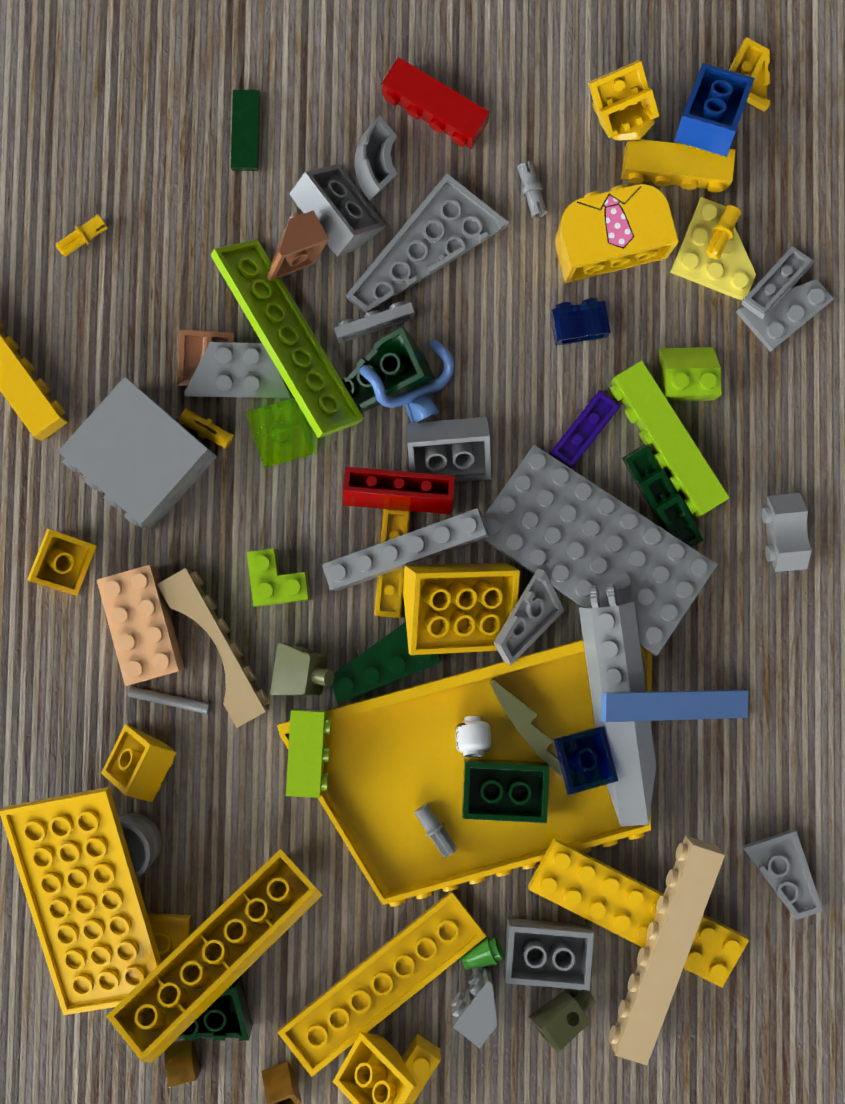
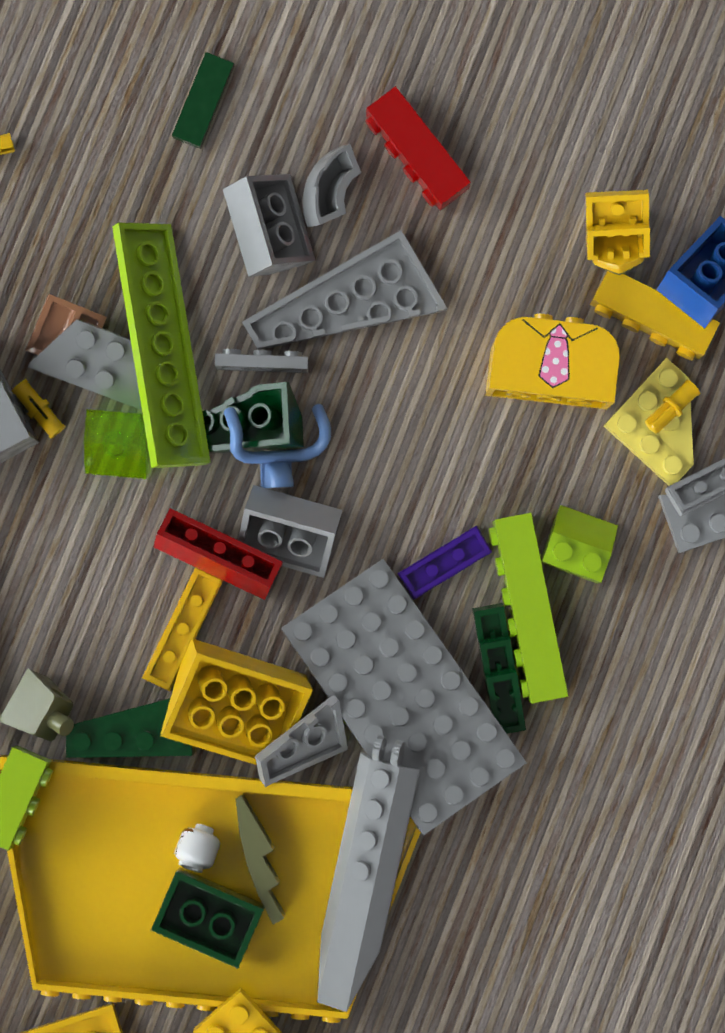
camera: 15 degrees right, 0 degrees up
lime brick [247,548,311,607] -> none
nougat slope [267,211,329,281] -> none
light grey brick [322,508,490,591] -> none
light grey axle [414,803,457,857] -> none
light grey pin [517,161,548,219] -> none
clear blue brick [550,298,611,345] -> none
clear blue slope [554,726,618,795] -> none
medium blue tile [601,689,749,722] -> none
light grey brick [761,493,812,572] -> none

